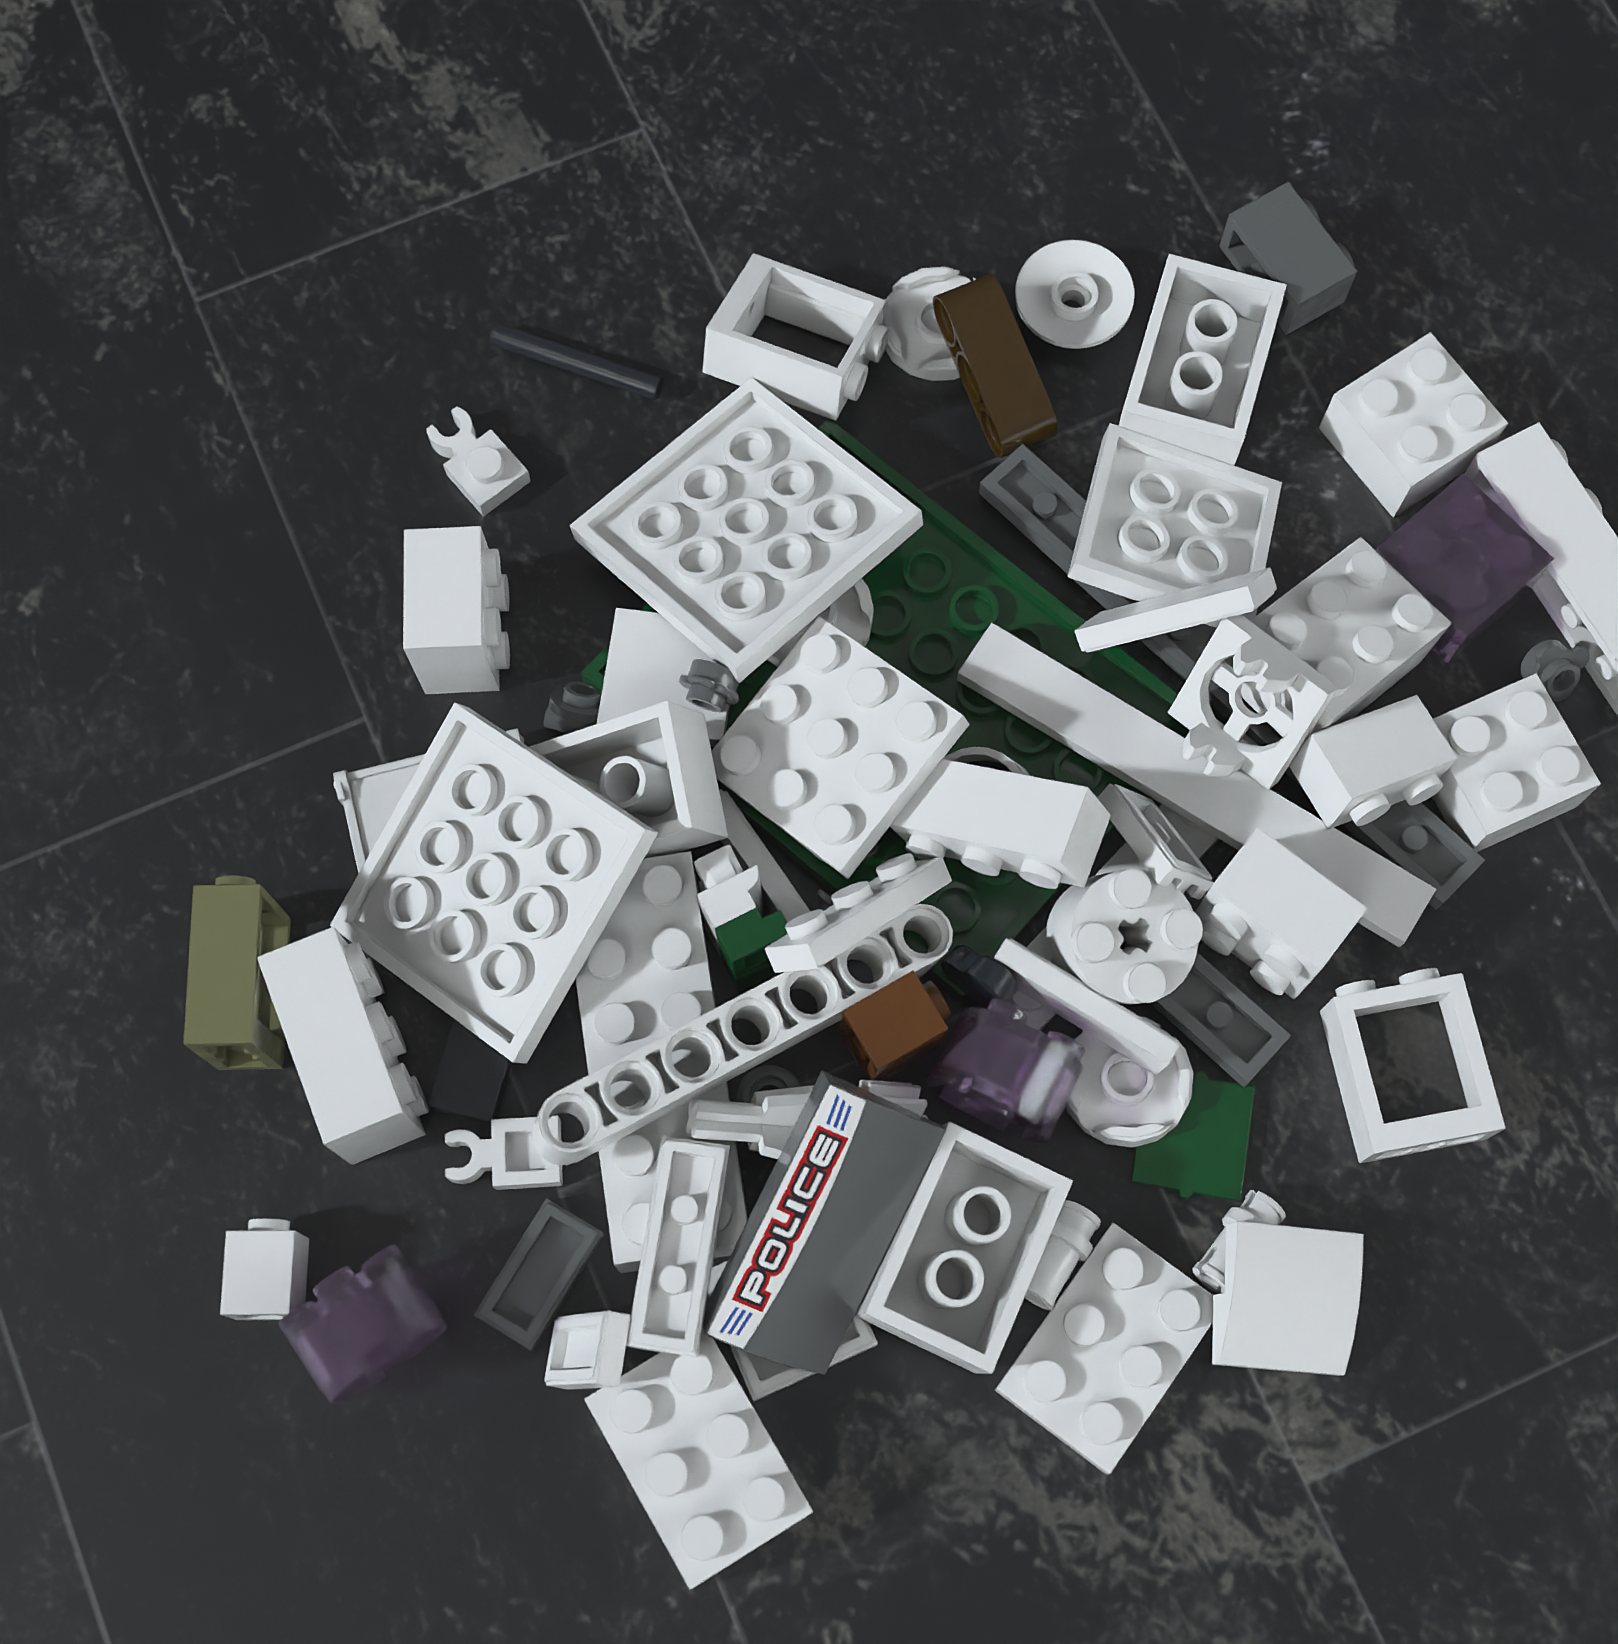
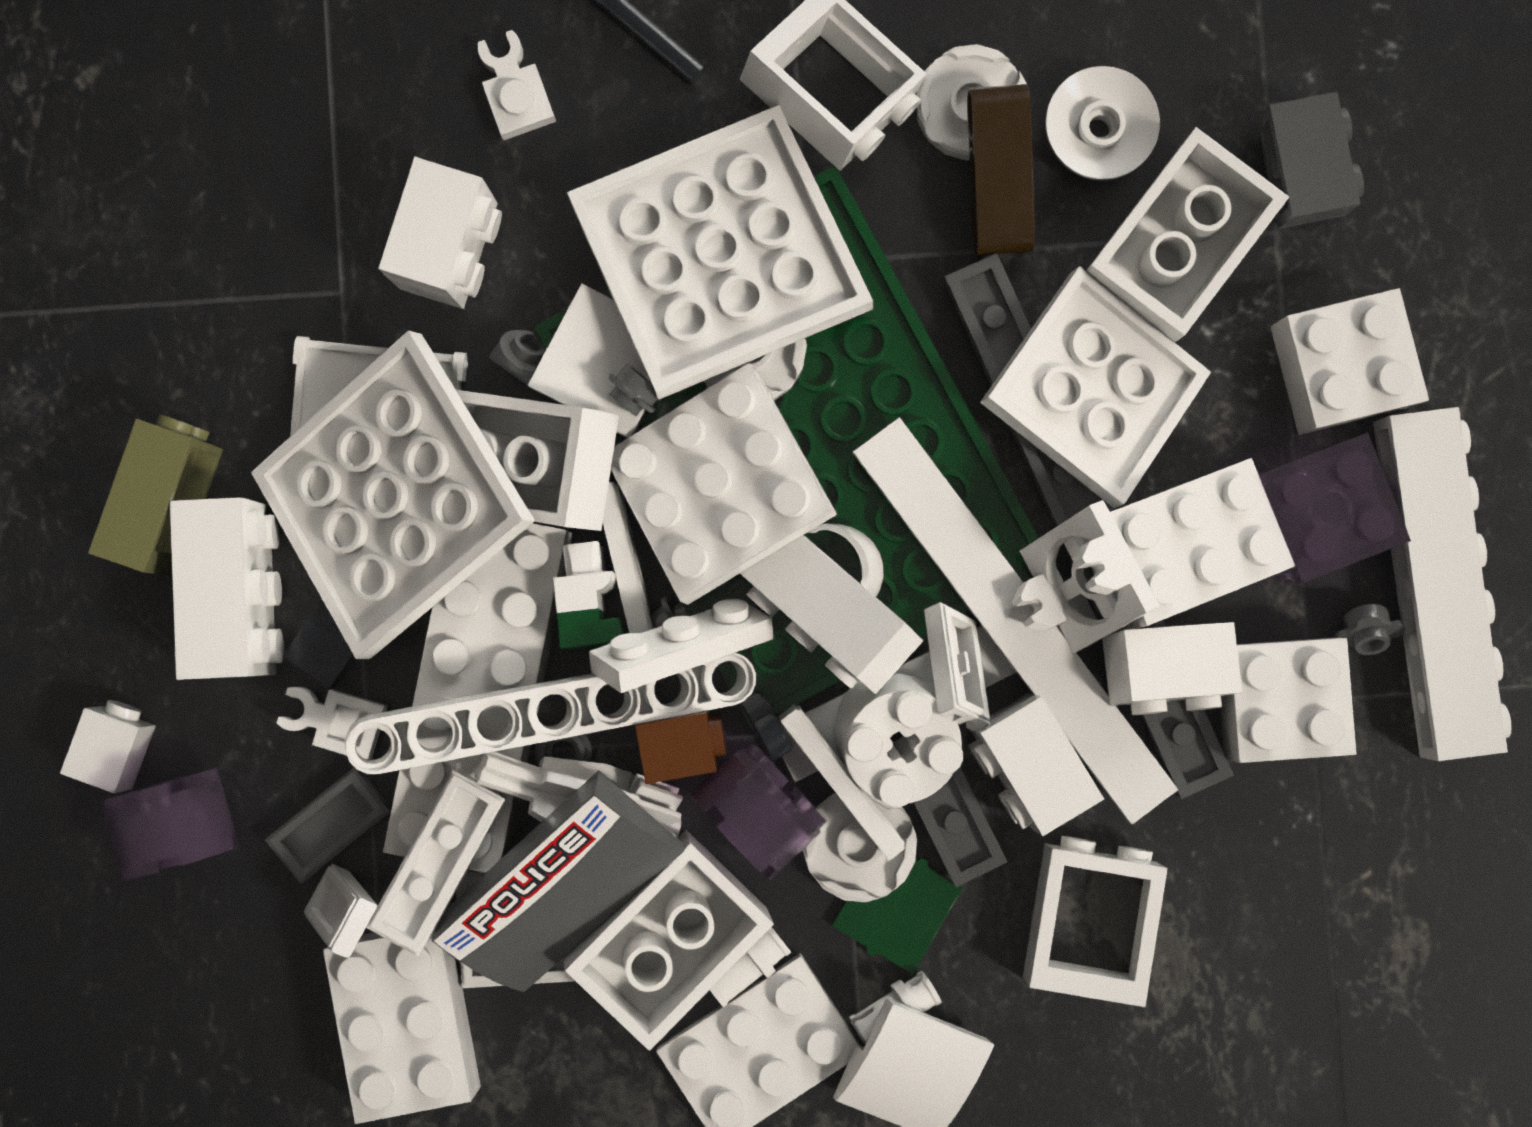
camera: 20 degrees right, 15 degrees up
white tile [1075,568,1277,653] -> none

